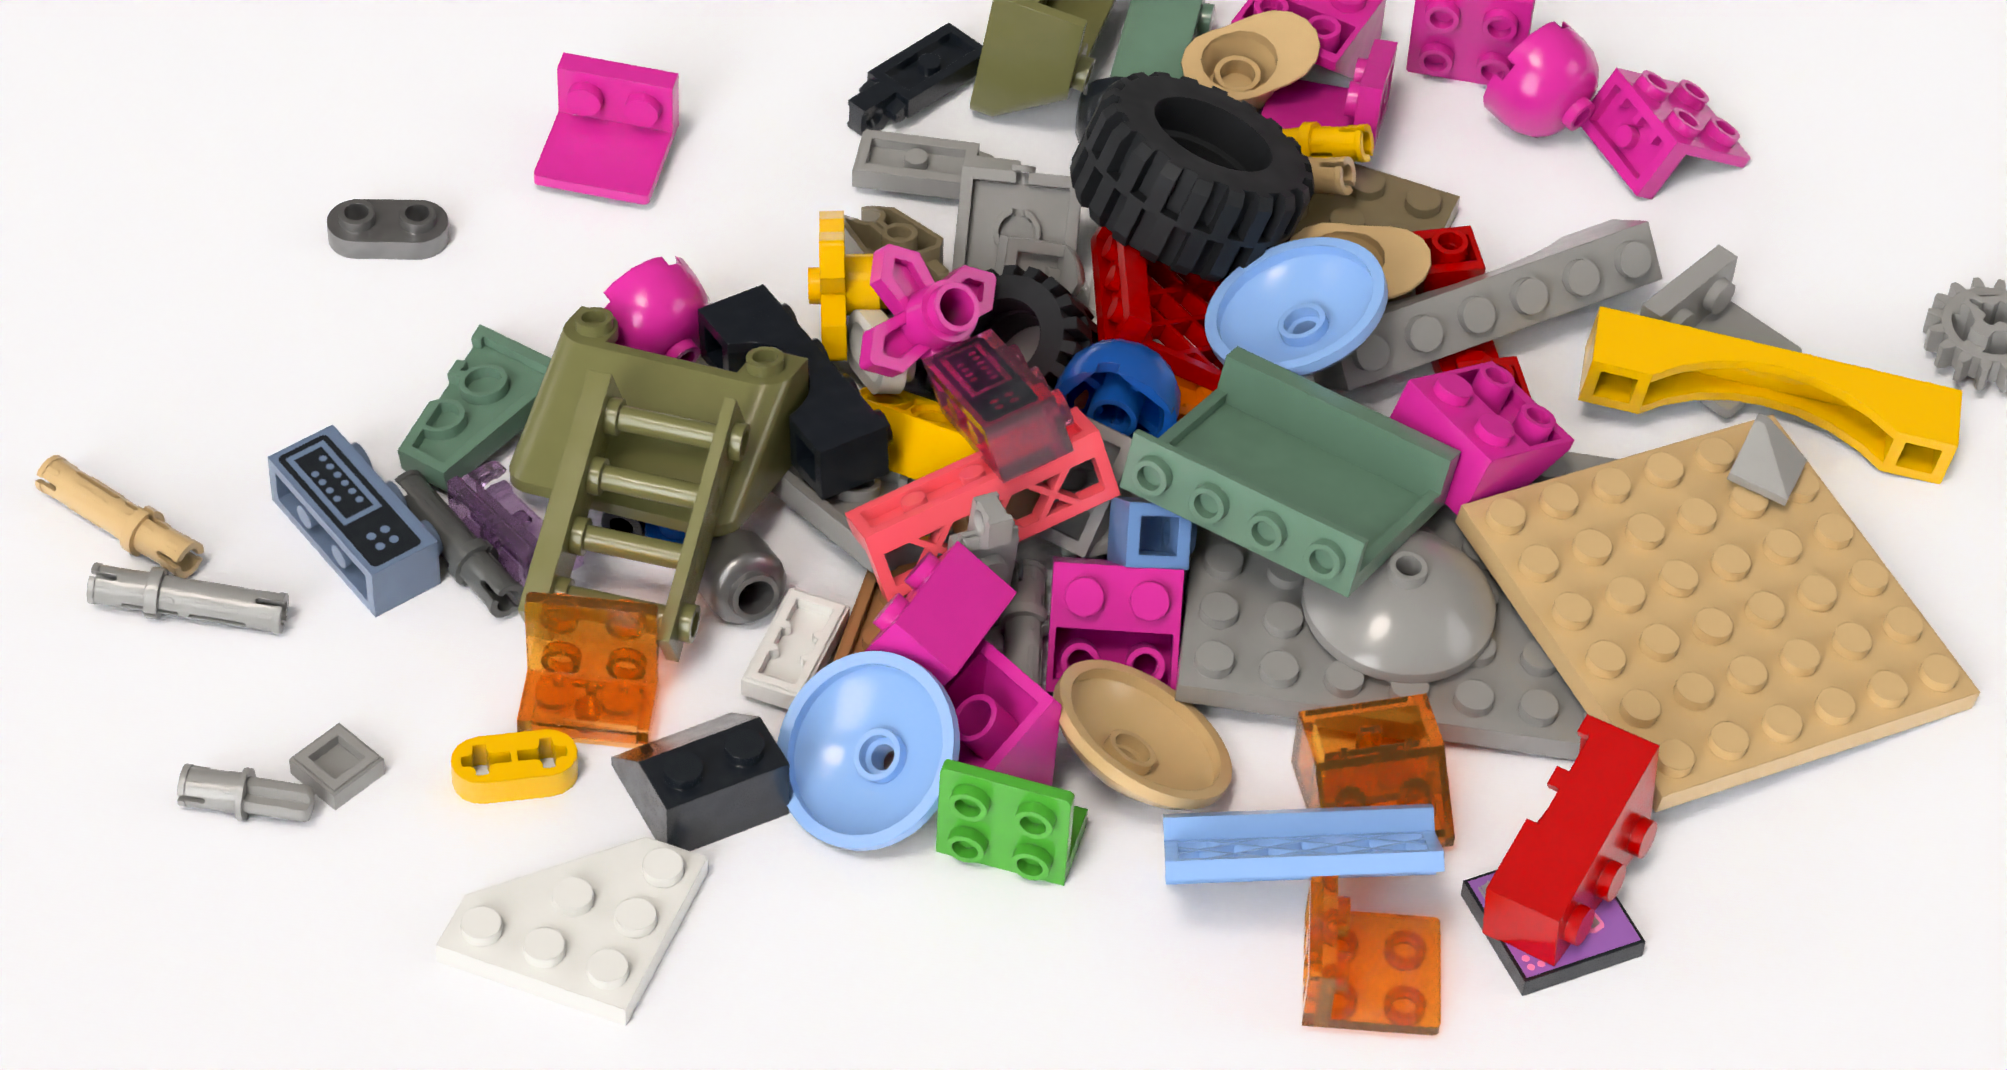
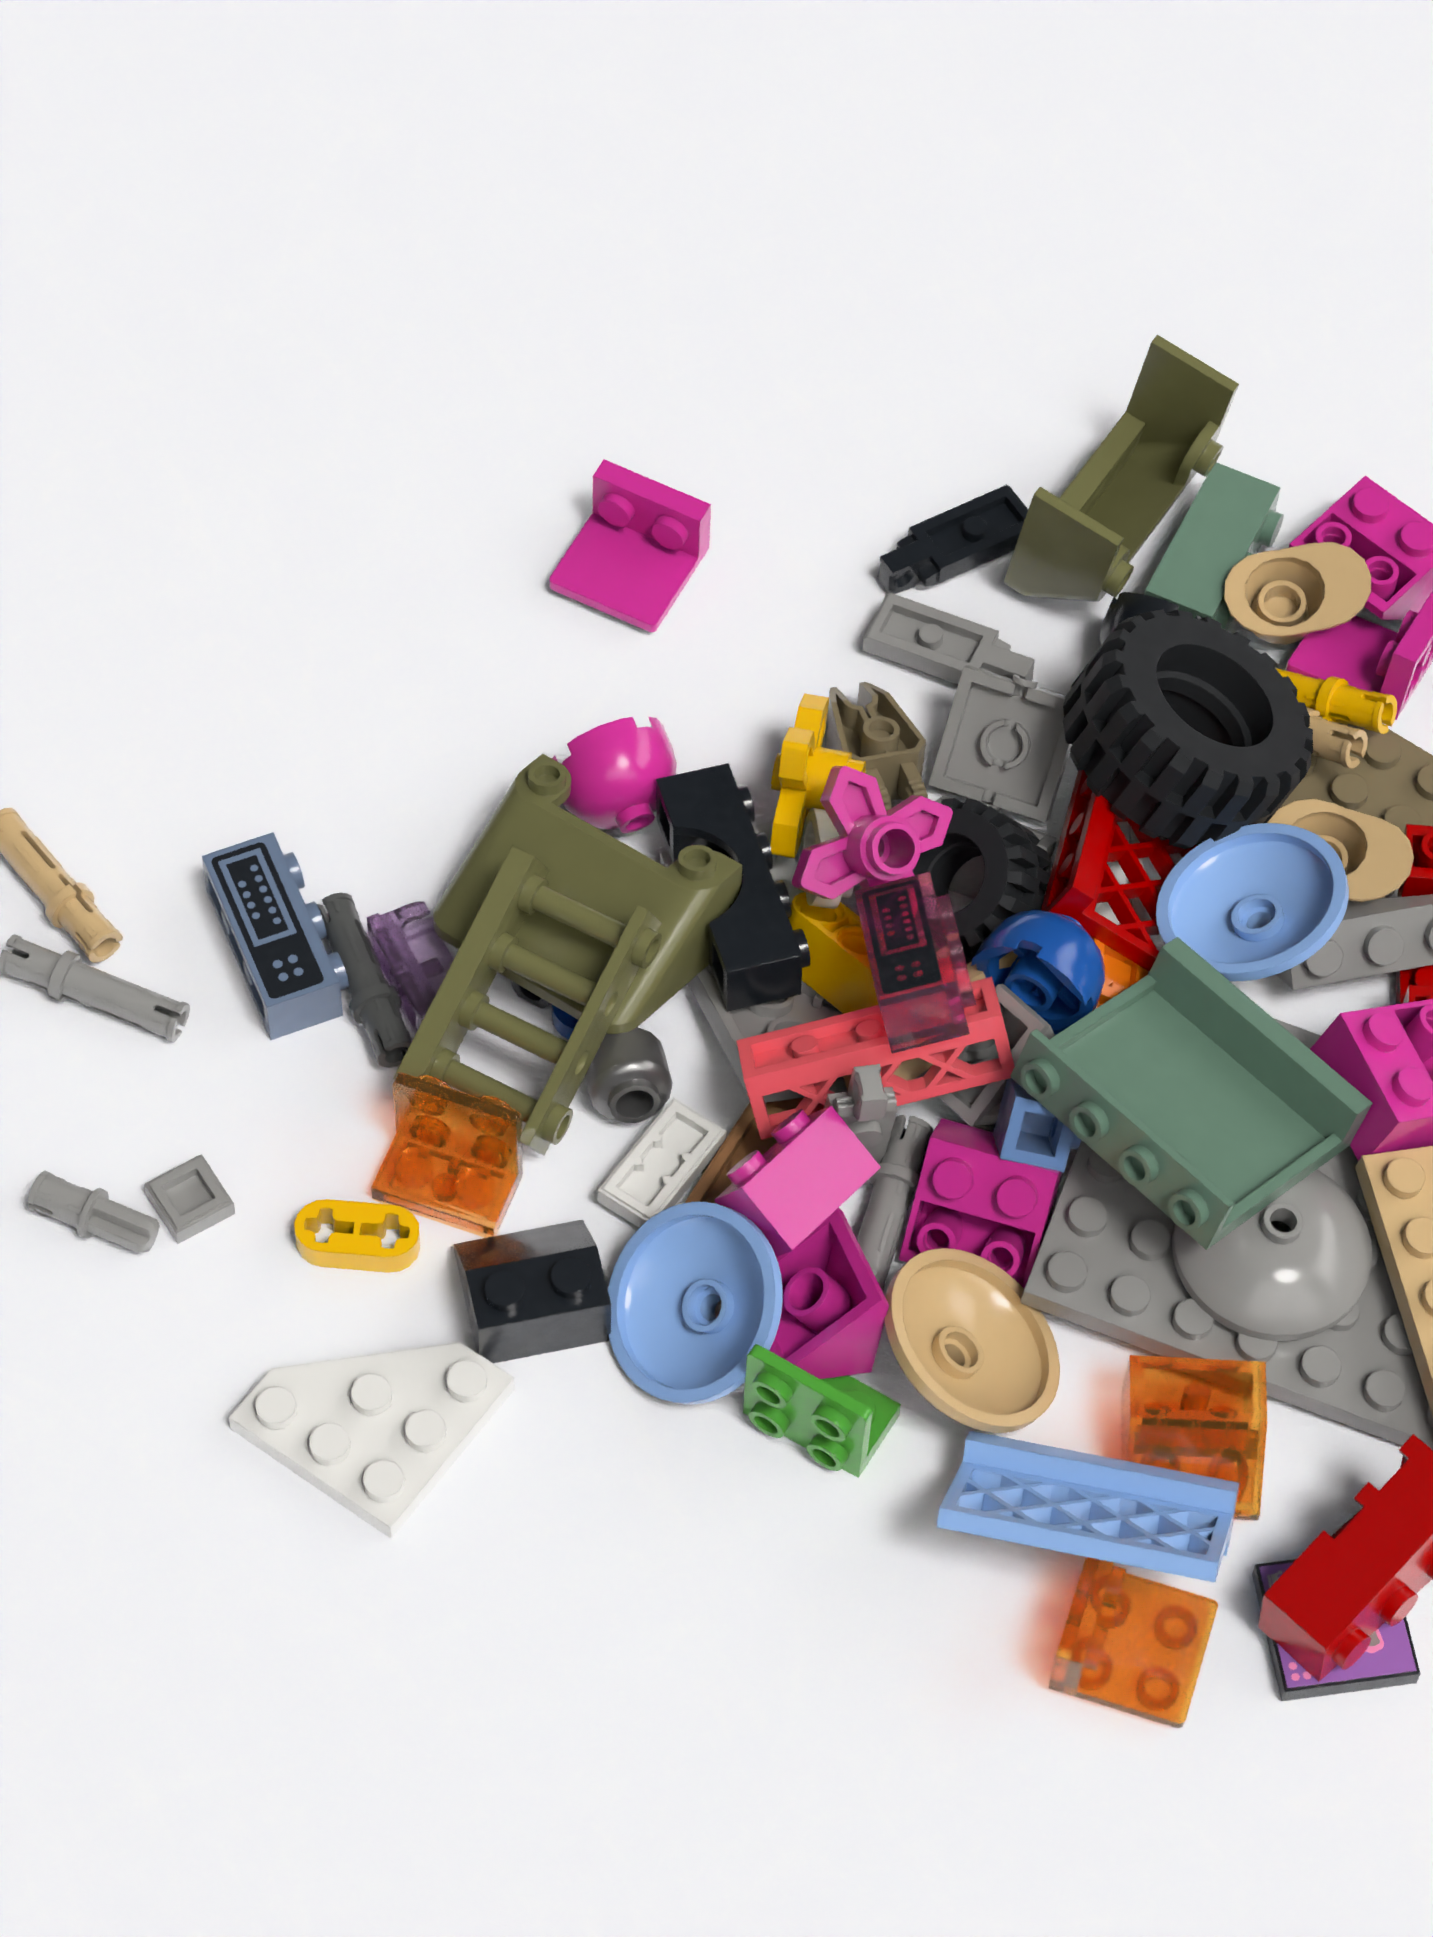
camera: 15 degrees right, 10 degrees up
flat silver plate [327,199,449,260] -> none
sand green wing [397,324,551,492] -> none
light grey plate [994,234,1086,297] -> none

